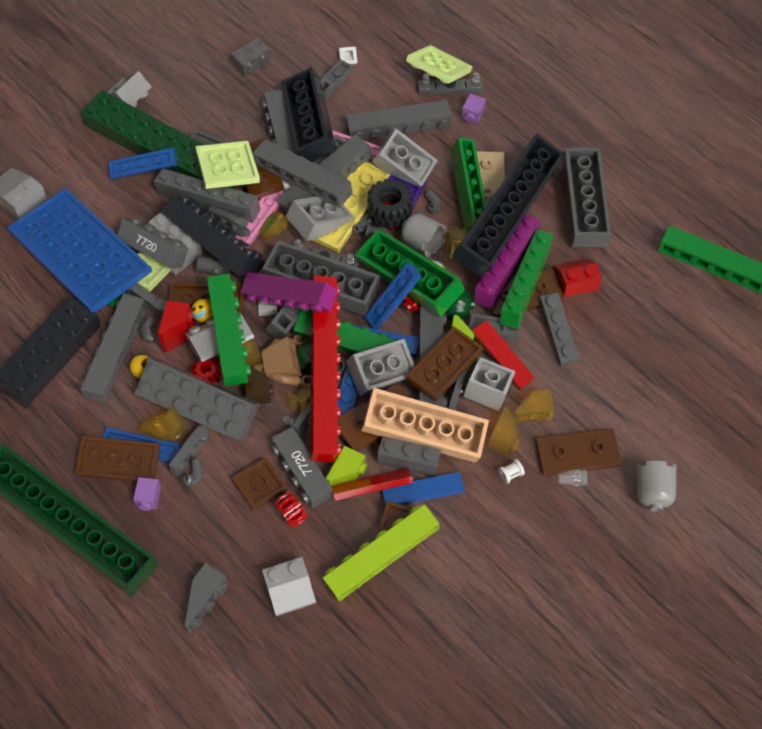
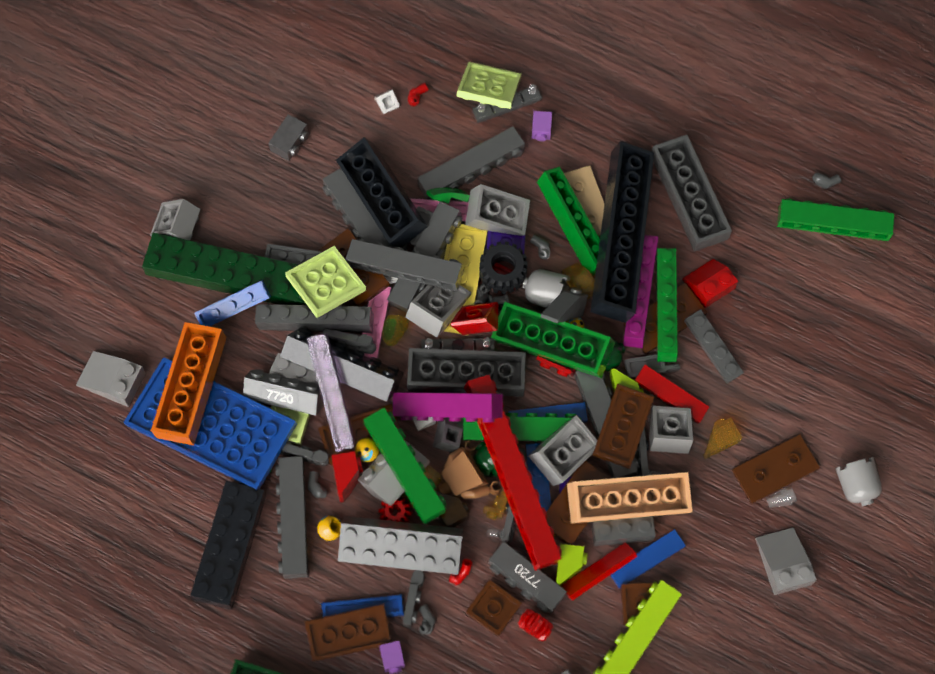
camera: 20 degrees left, 10 degrees up
clear yellow slope [137,407,187,442] -> none
dark grey hinge [196,255,231,275] -> none
dark grey hinge [321,59,354,99] -> none
blue tile [364,263,422,330] -> none
clear yellow slope [488,407,521,456] -> none
white bush [498,459,525,484] -> none
none -> orange brick [151,322,227,446]
none -> clear purple plate [307,333,356,453]
none -> red arm [408,83,428,106]
none -> green slope [426,187,470,204]
none -> red arm [449,559,472,585]
none -> red slope [451,302,498,335]
none -> dark grey slope [541,287,588,323]
none -> light grey slope [755,528,816,595]
none -> dark grey arm [812,172,841,189]

